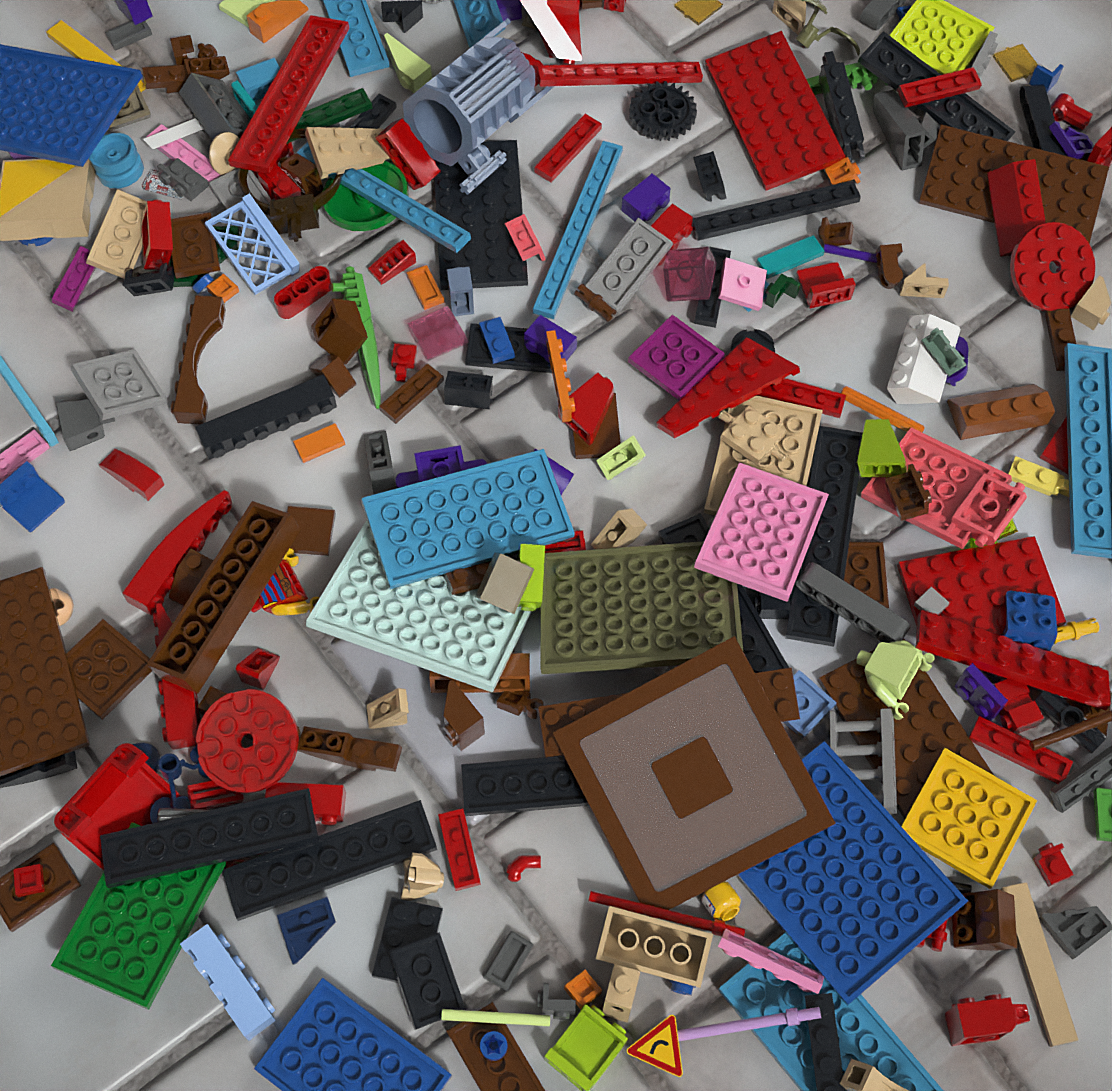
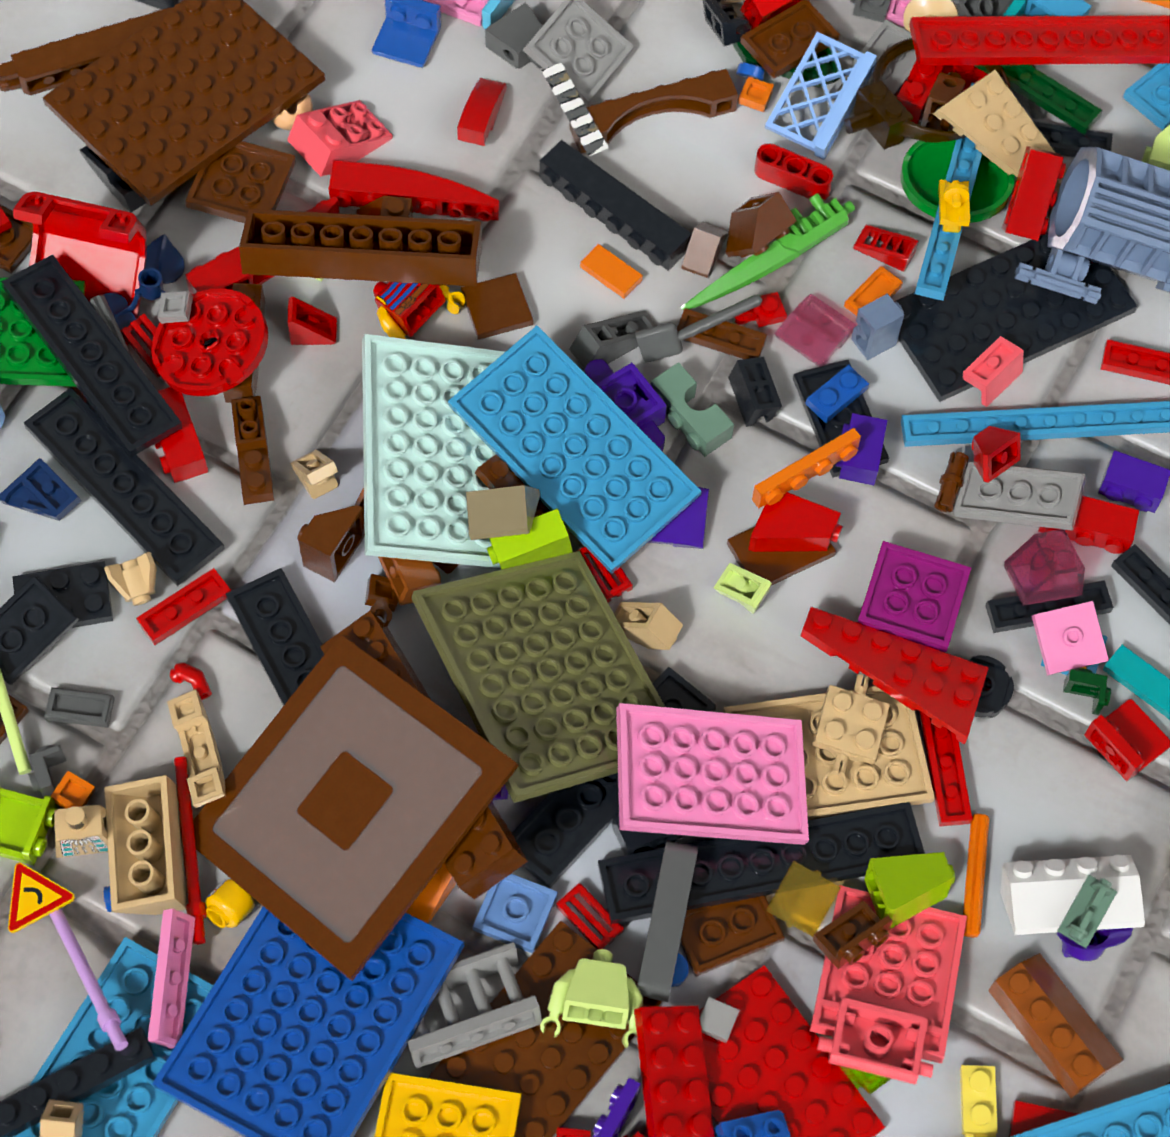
camera: 65 degrees right, 0 degrees up
none -> light grey tile [158,291,193,323]
none -> tan slope [167,689,226,808]
none -> coral slope [287,100,393,177]
none -> sticker [541,63,609,156]
none -> red tile [556,882,624,950]
none -> dark grey piece [635,295,762,363]
none -> sand green arch [650,362,734,457]
none -> clear yellow piece [766,861,841,937]
none -> yellow hips [938,179,970,233]
none -> red slope [972,426,1021,483]

